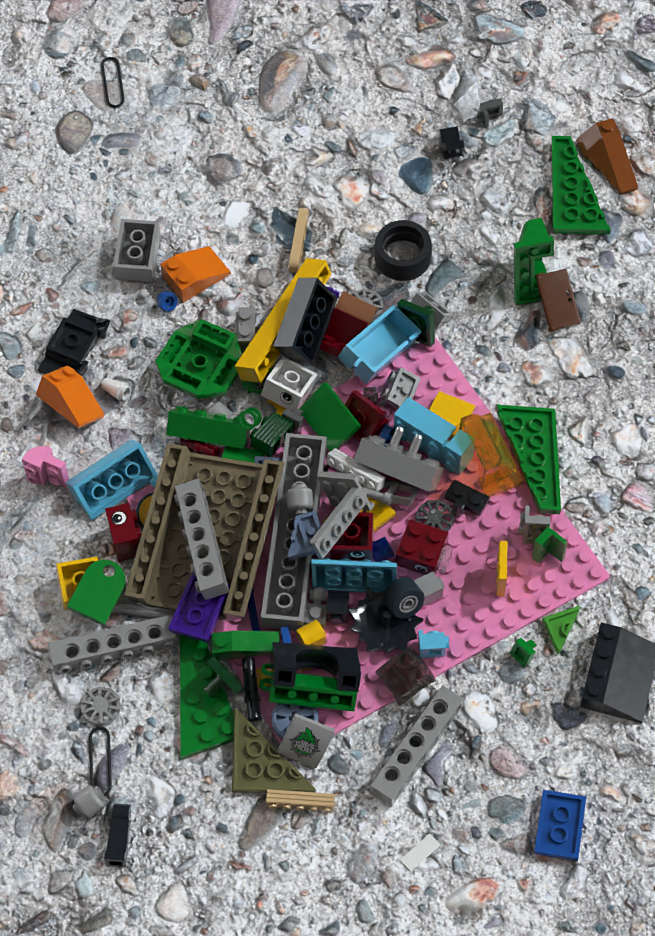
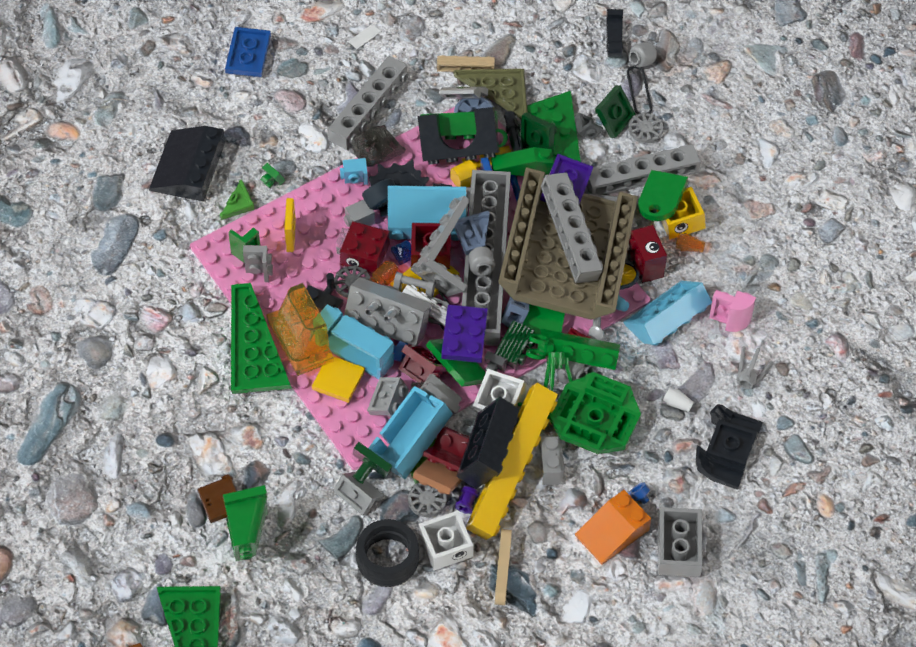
camera: 175 degrees right, 5 degrees down
orange slope [35,366,105,428] -> none
none -> clear orange brick [370,261,398,286]
none -> white brick [419,511,473,571]
none -> light grey panel [420,374,462,415]
none -> dark purple plate [441,305,488,363]
none -> green plant [543,352,573,391]
none -> dark grey bracket [574,113,603,140]
none -> dark green tile [595,85,636,138]
none -> clear orange cone [675,232,705,253]

